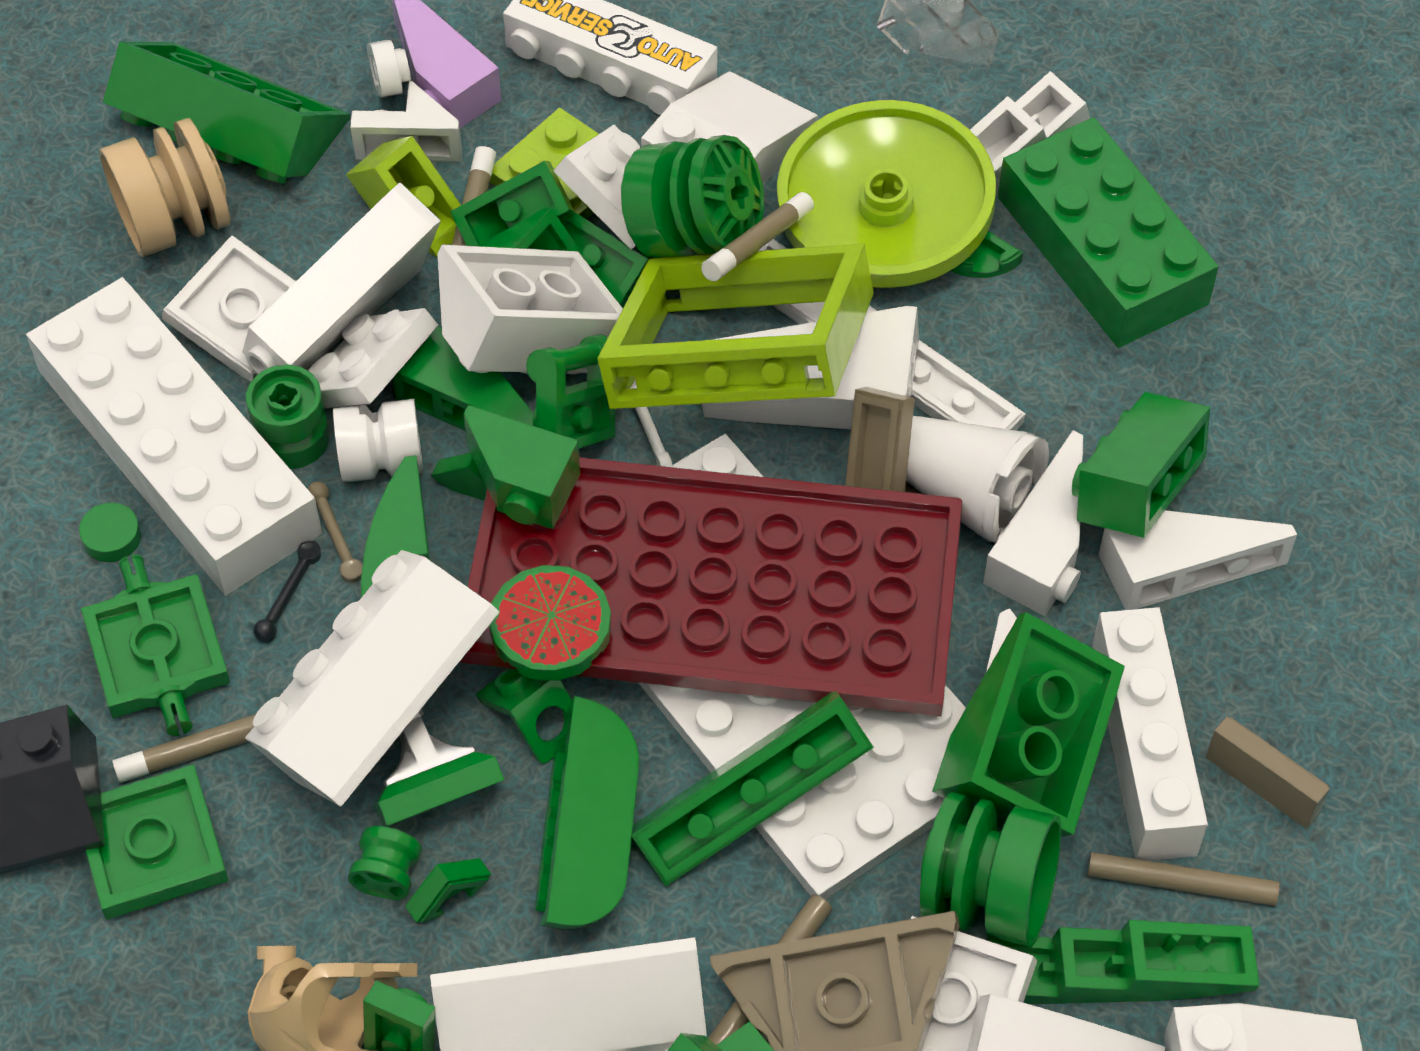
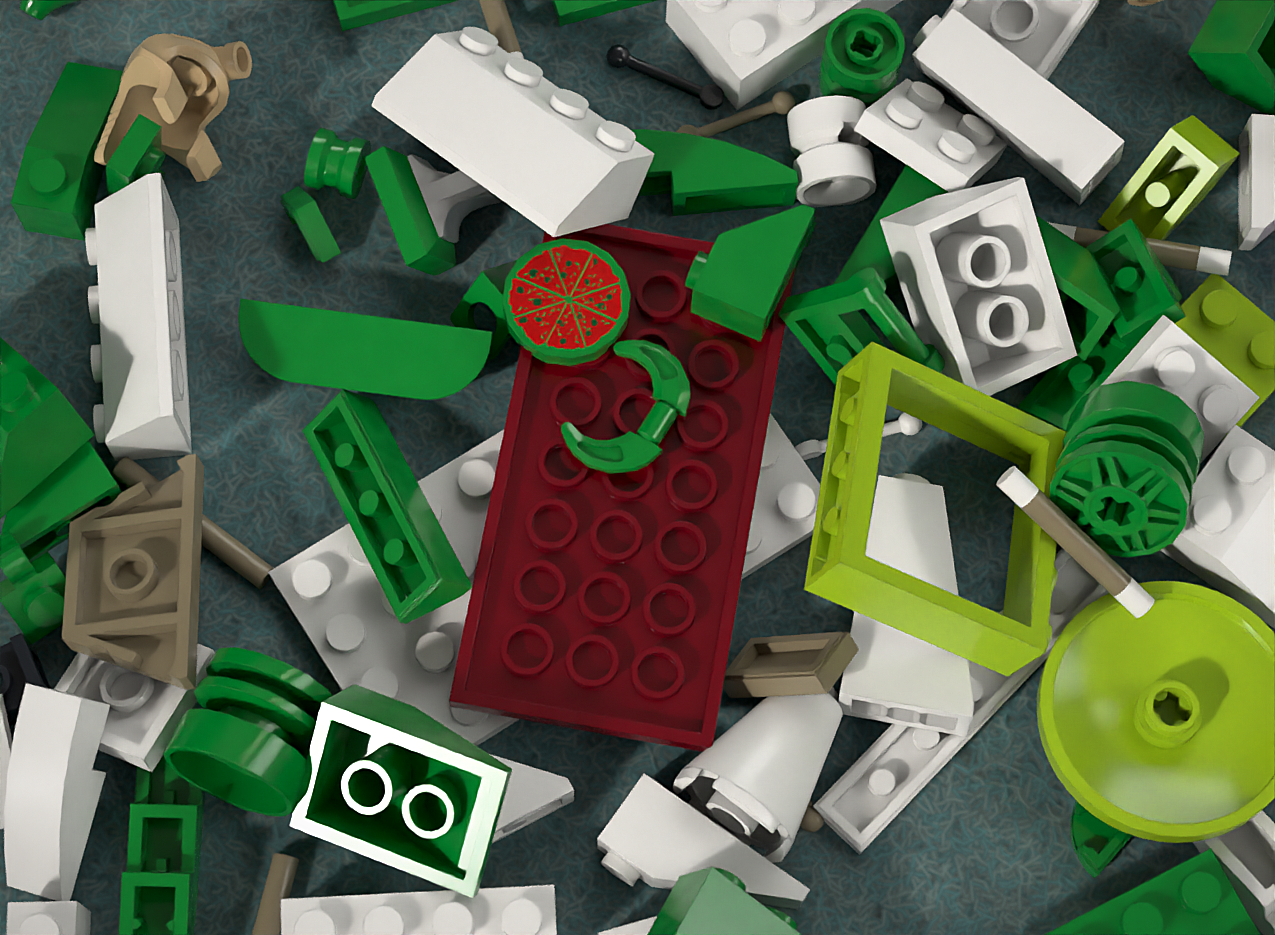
camera: 90 degrees right, 15 degrees up
none -> green piece [561,340,691,474]

